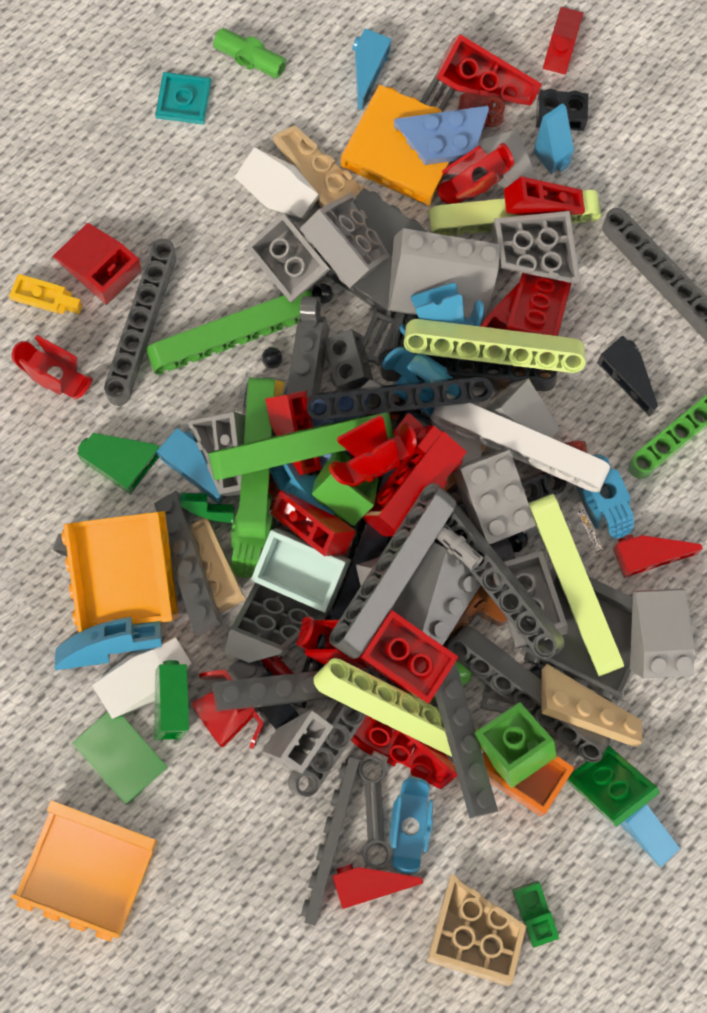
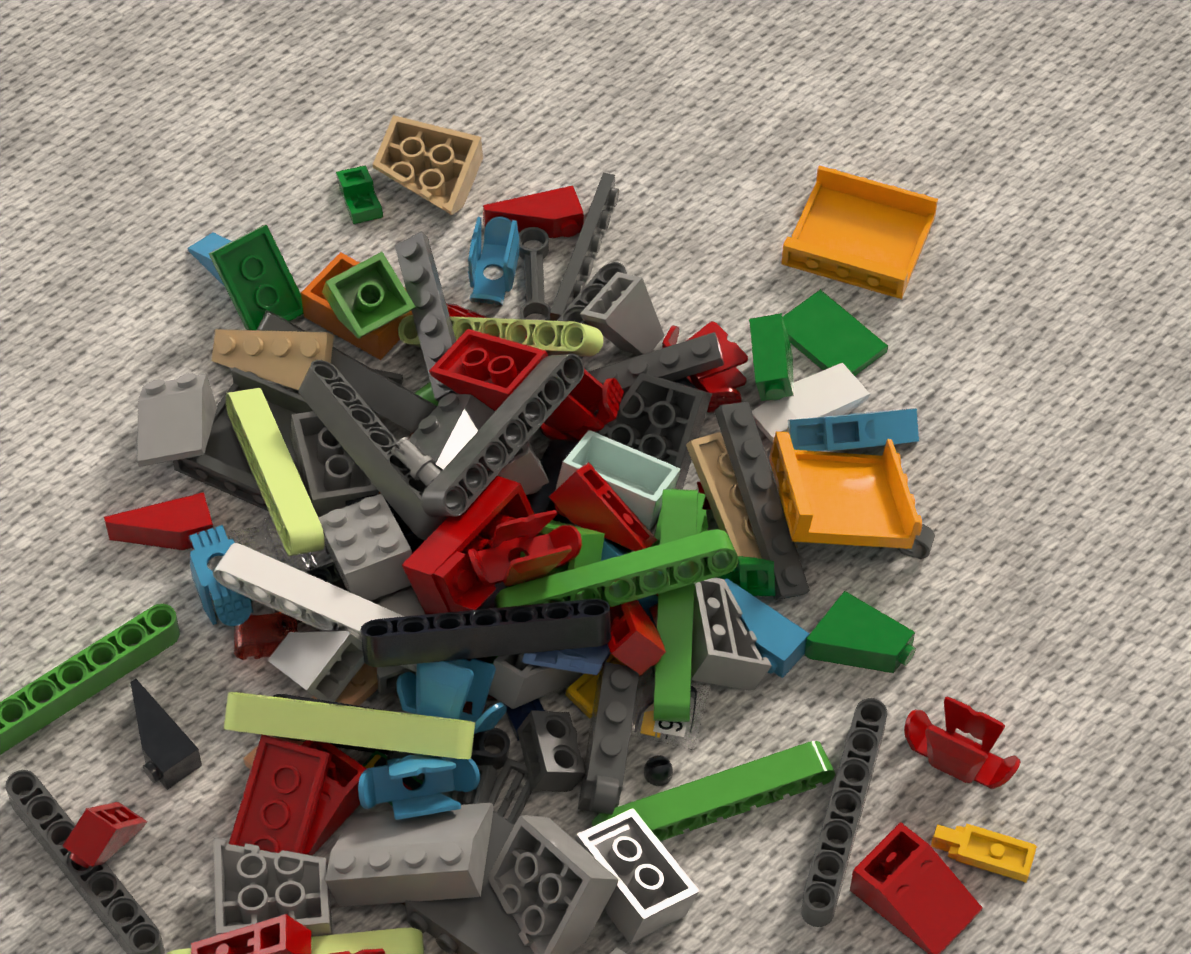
camera: 175 degrees left, 20 degrees down
none -> red slope [62,802,148,868]

